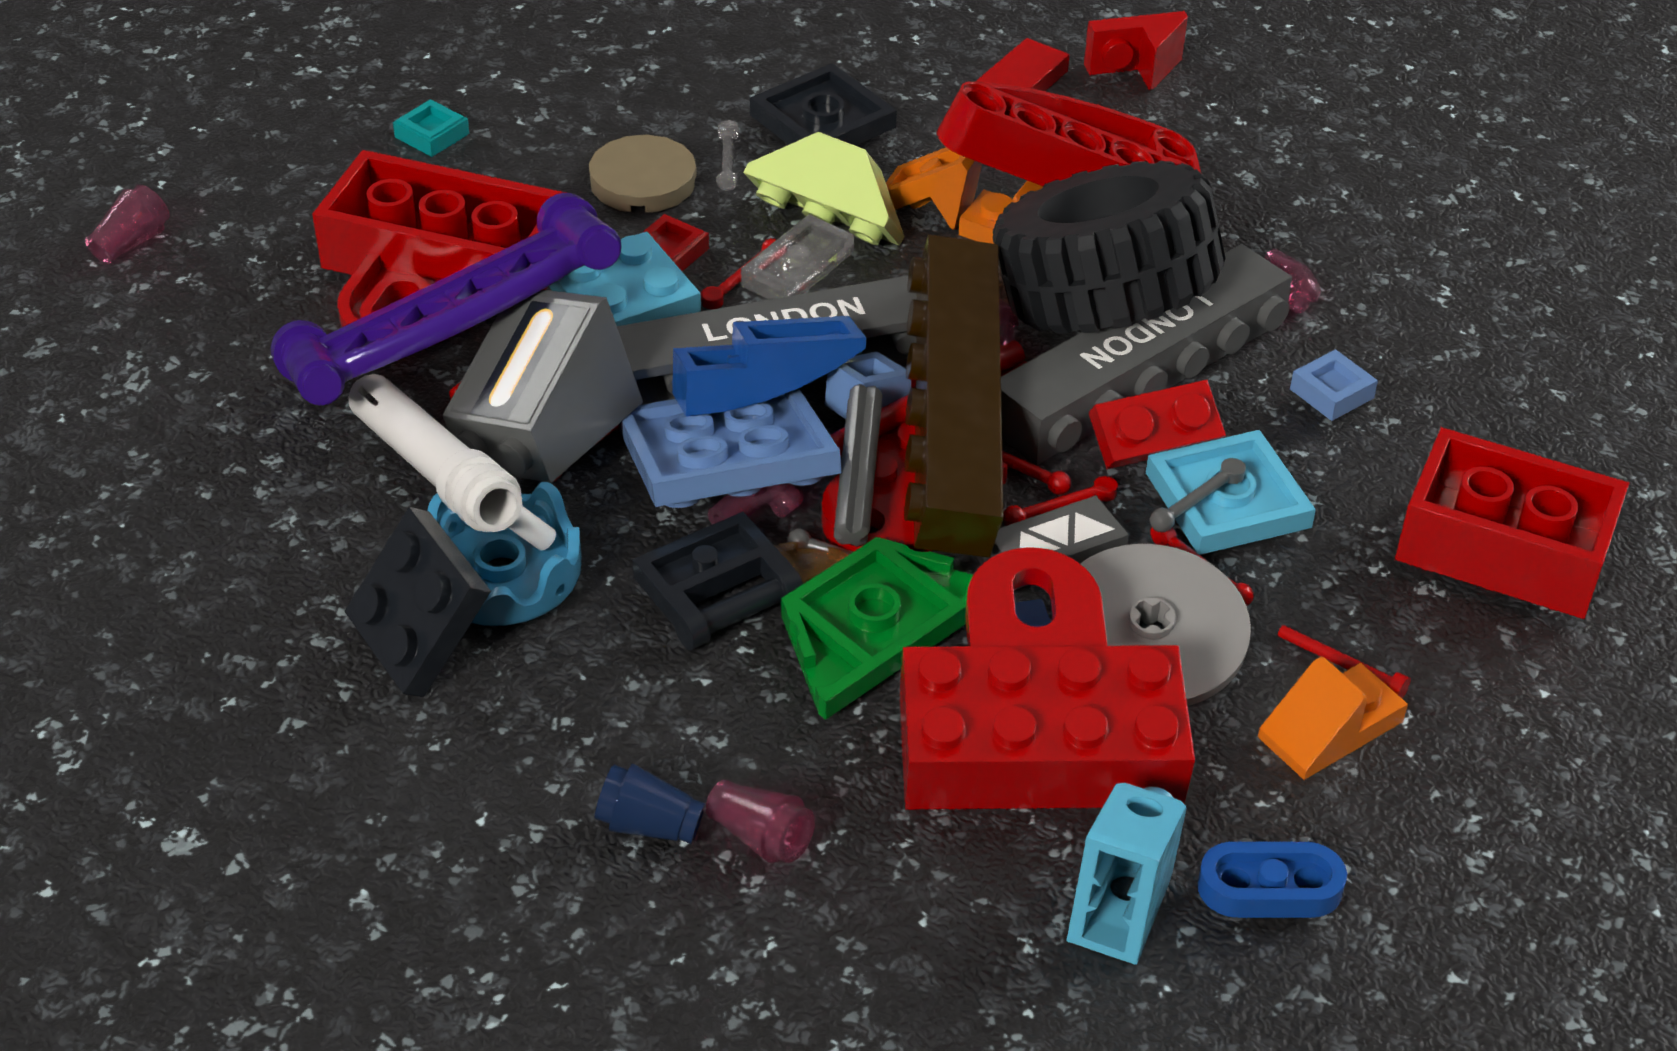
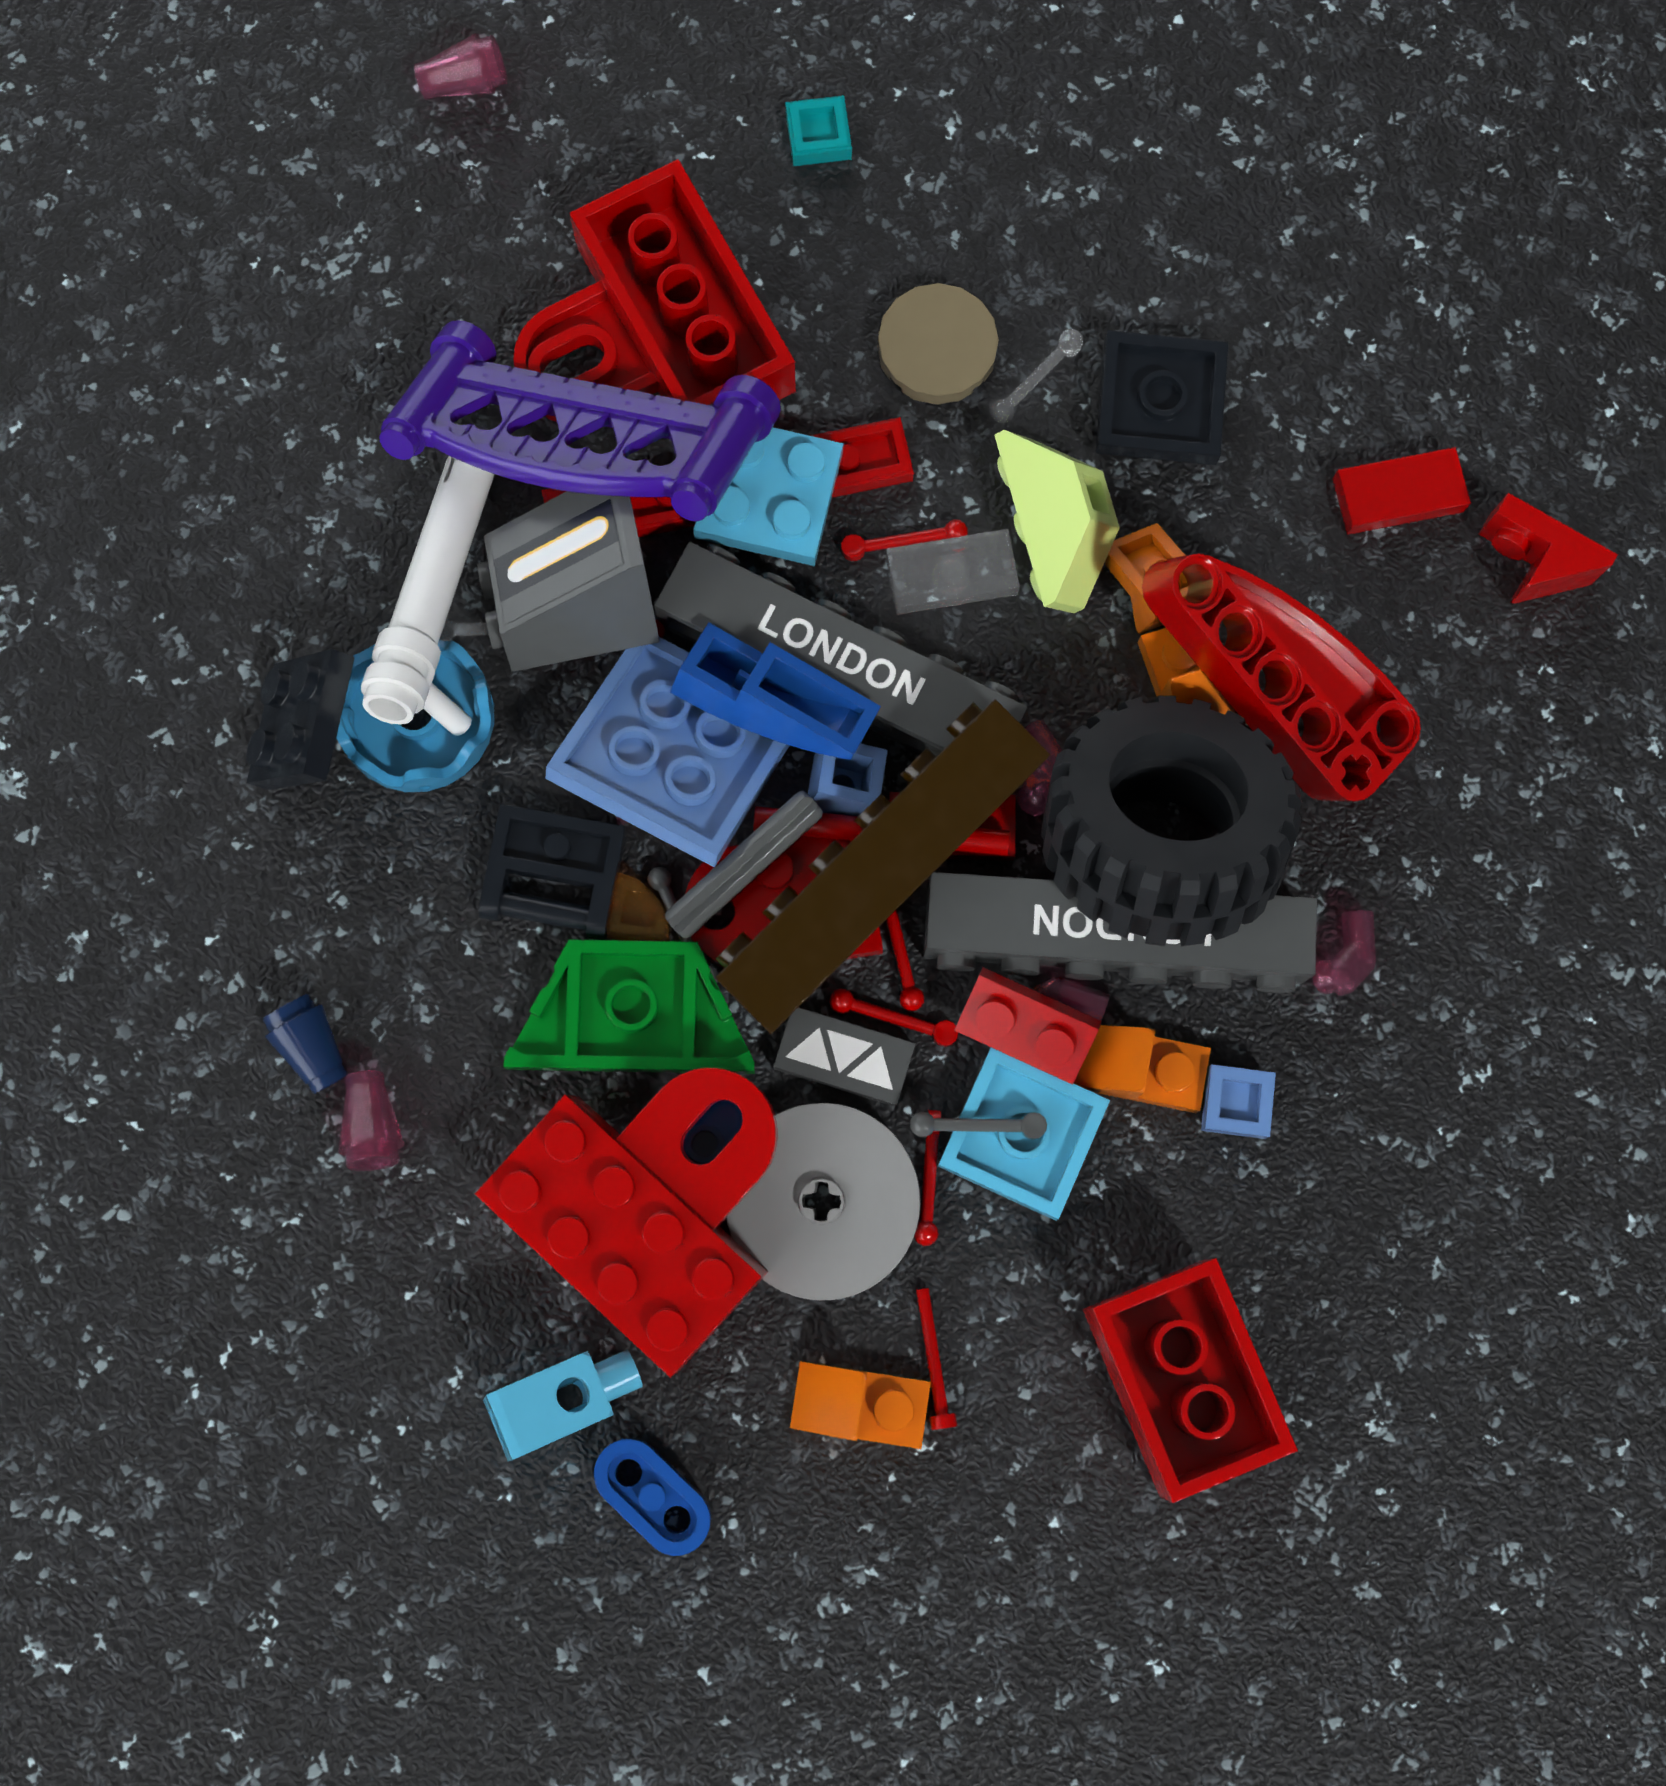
camera: 40 degrees right, 35 degrees up
none -> orange slope [1074,1025,1211,1113]

